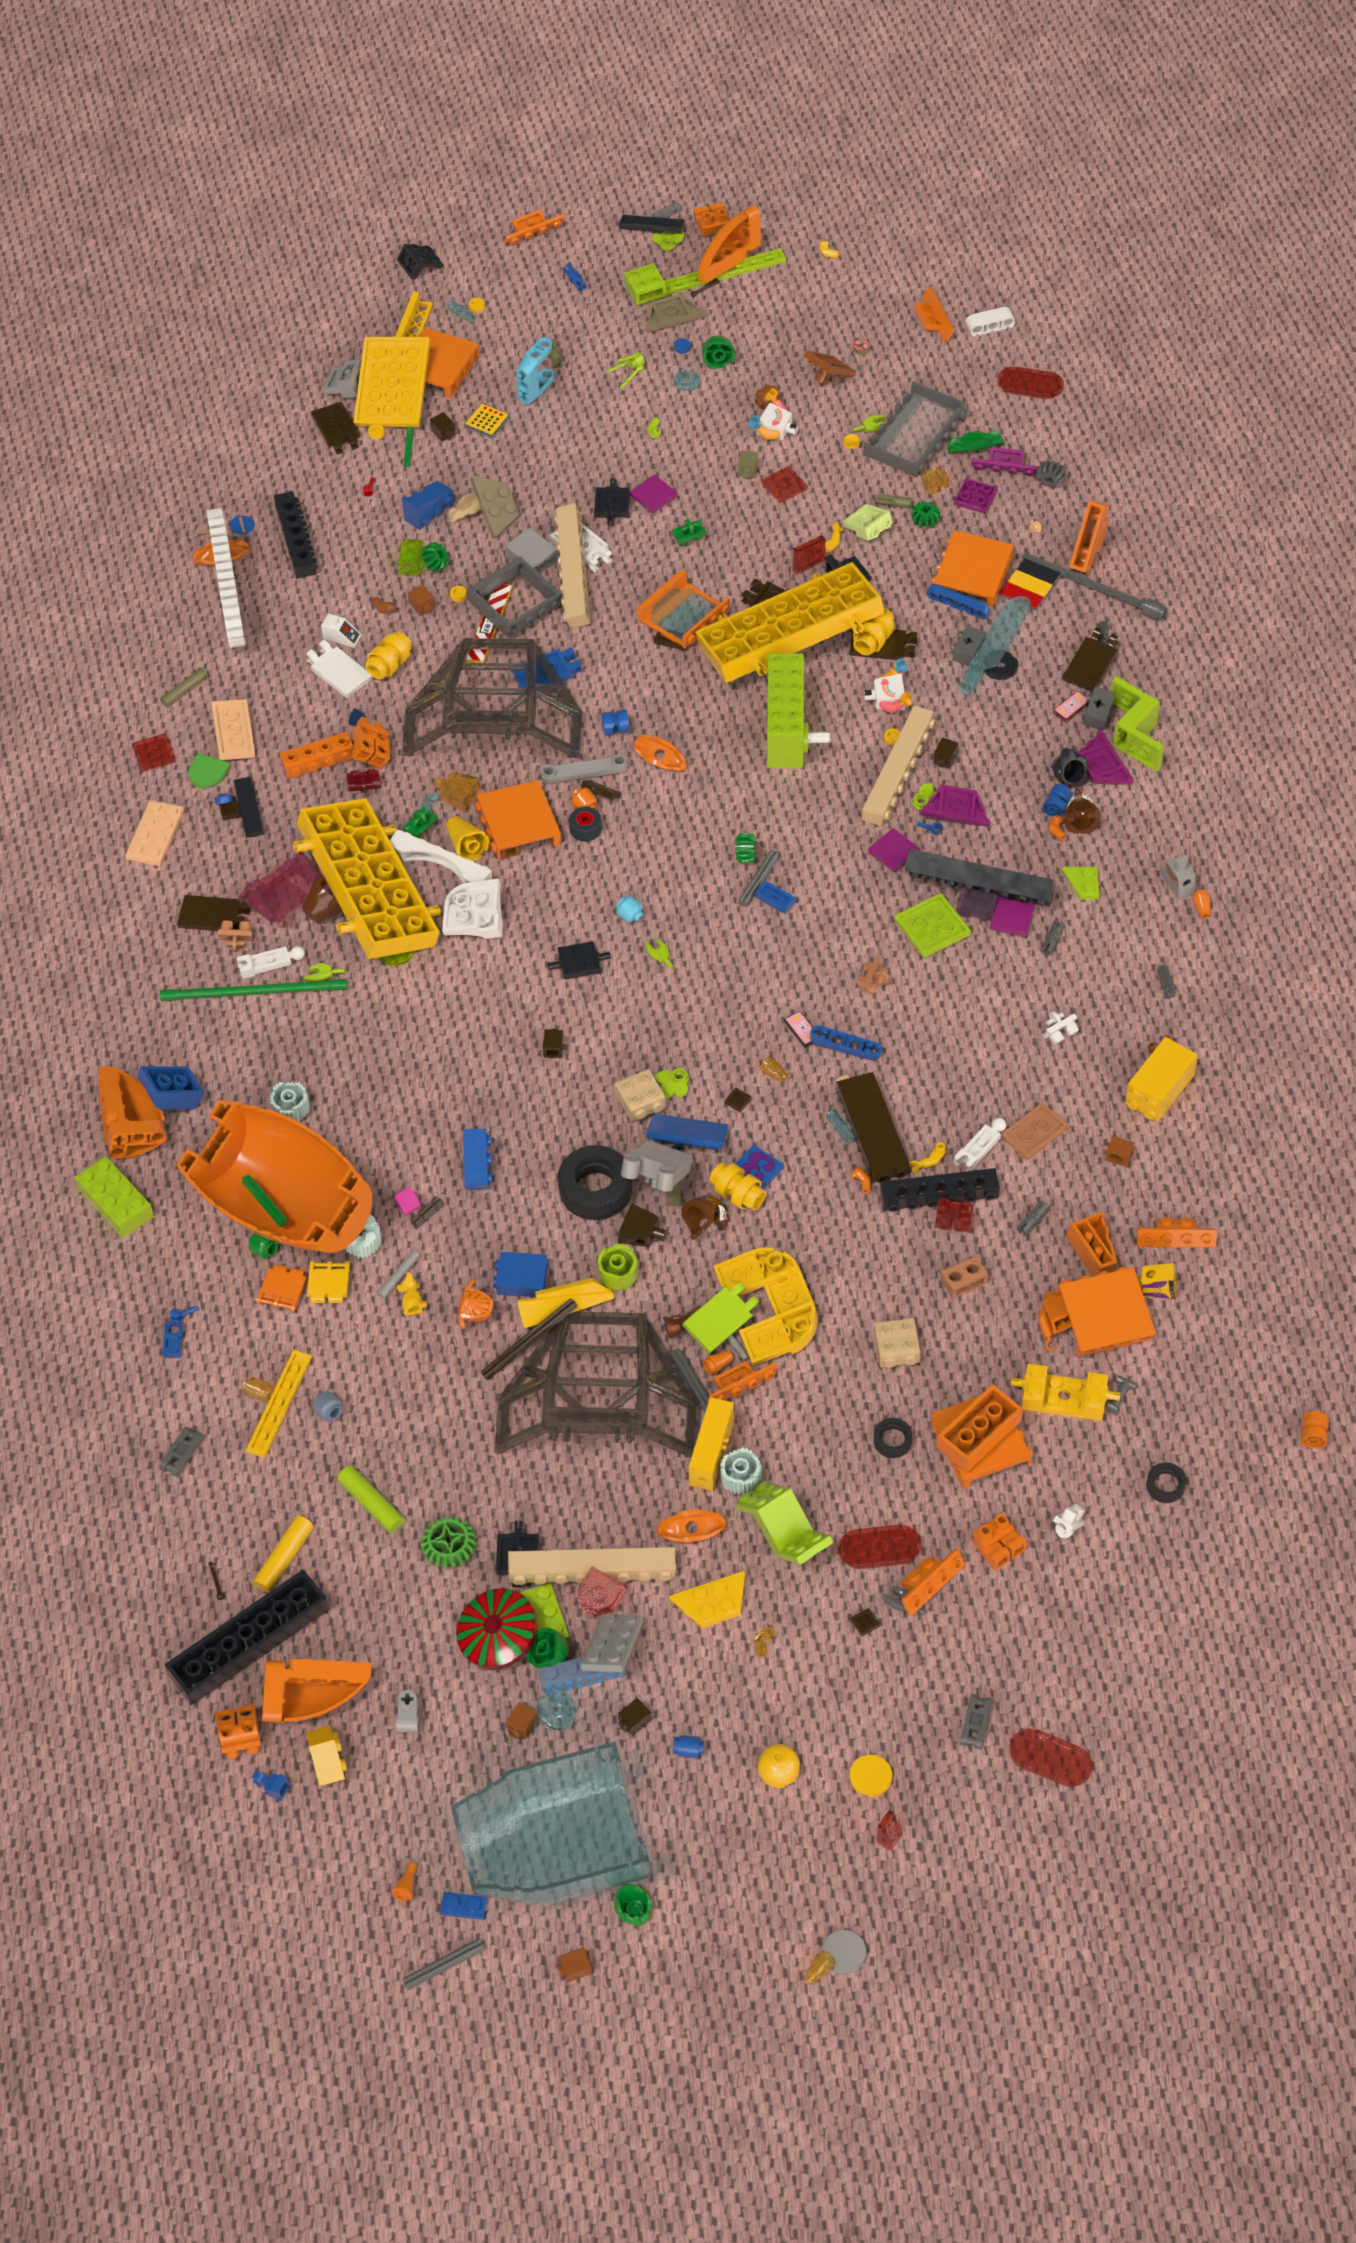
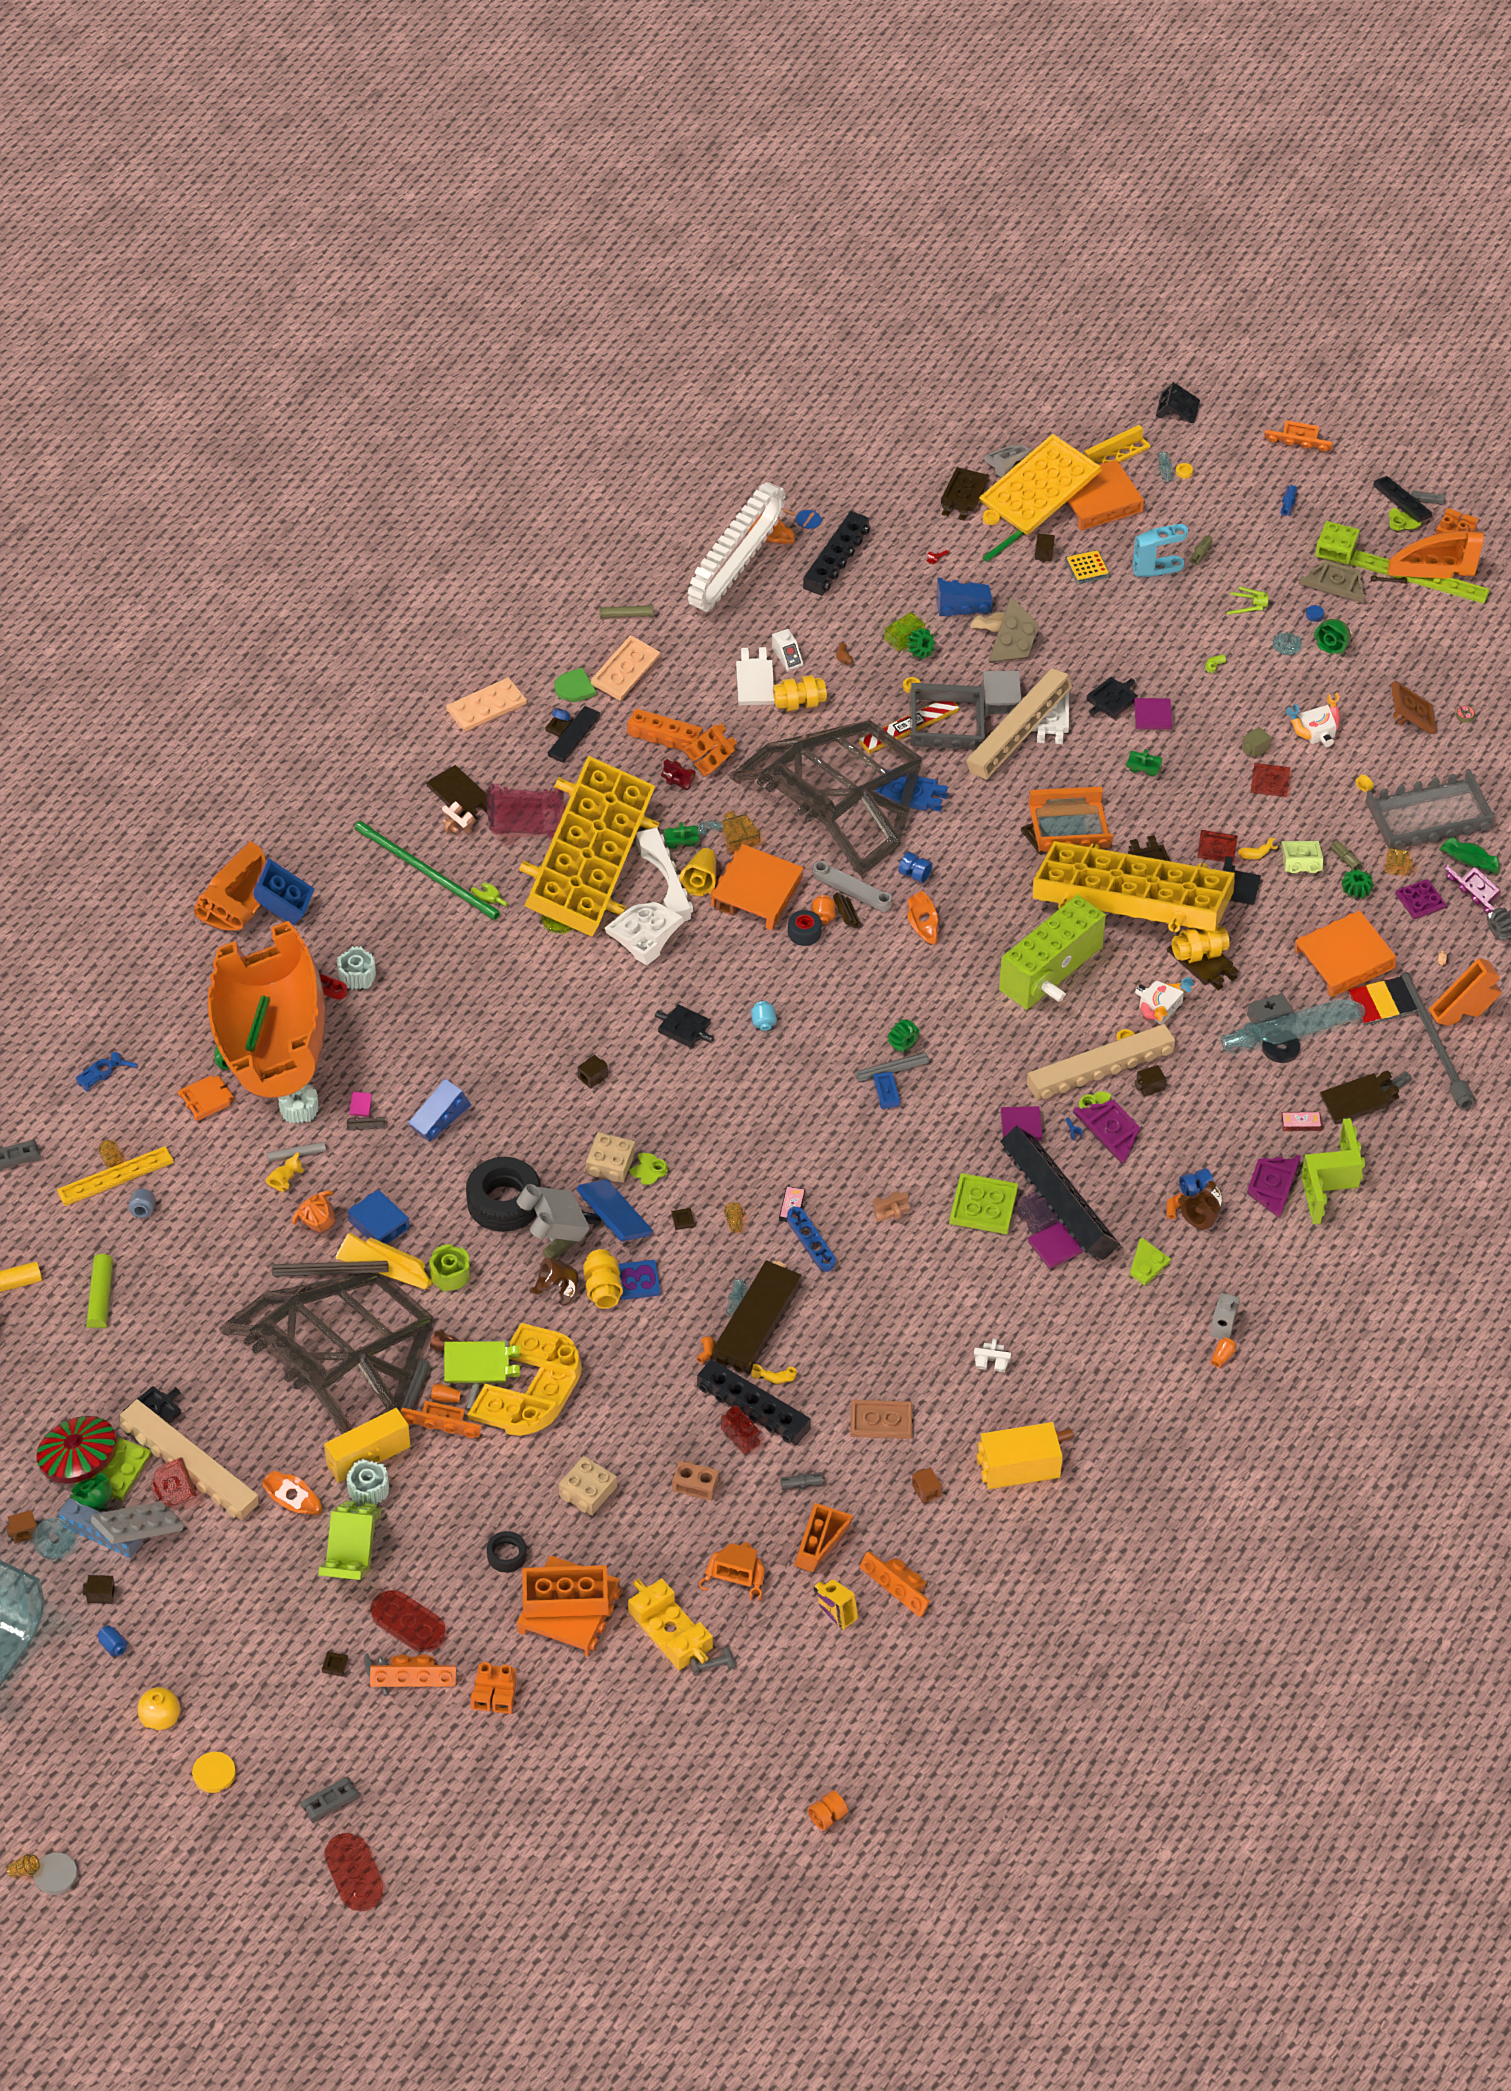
camera: 40 degrees right, 5 degrees down
lime brick [74,1156,154,1238] -> none
clear red tile [131,733,176,772] -> none
white plate [237,946,305,979] -> none
reddish brown piece [302,876,342,922] -> none
yellow plate [307,1261,350,1303] -> none
dark blue tile [348,708,365,726] -> none
dark orange brick [408,585,435,616] -> none
bright green gear [421,1515,477,1570] -> none
dark brown torso [618,1203,667,1248] -> none
lime hand [644,940,673,968] -> none
yellow wing [669,1571,745,1629] -> none
clear yellow arm [754,1627,774,1658] -> none
dark orange head [755,385,780,409] -> none
lime hand [852,415,885,433] -> none
clear red slope [877,1810,902,1851] -> none
blue beam [926,584,991,620] -> none
white plate [953,1118,1007,1171] -> none
dark grey pin [1040,920,1064,956] -> none
black piece [1051,748,1089,786] -> none
white hips [1053,1504,1085,1538] -> none
orange panel [1055,1267,1156,1357] -> none
dark grey brick [1081,686,1115,730] -> none
black tyre [1146,1462,1186,1503] -> none
dark grey axle [1157,965,1176,998] -> none

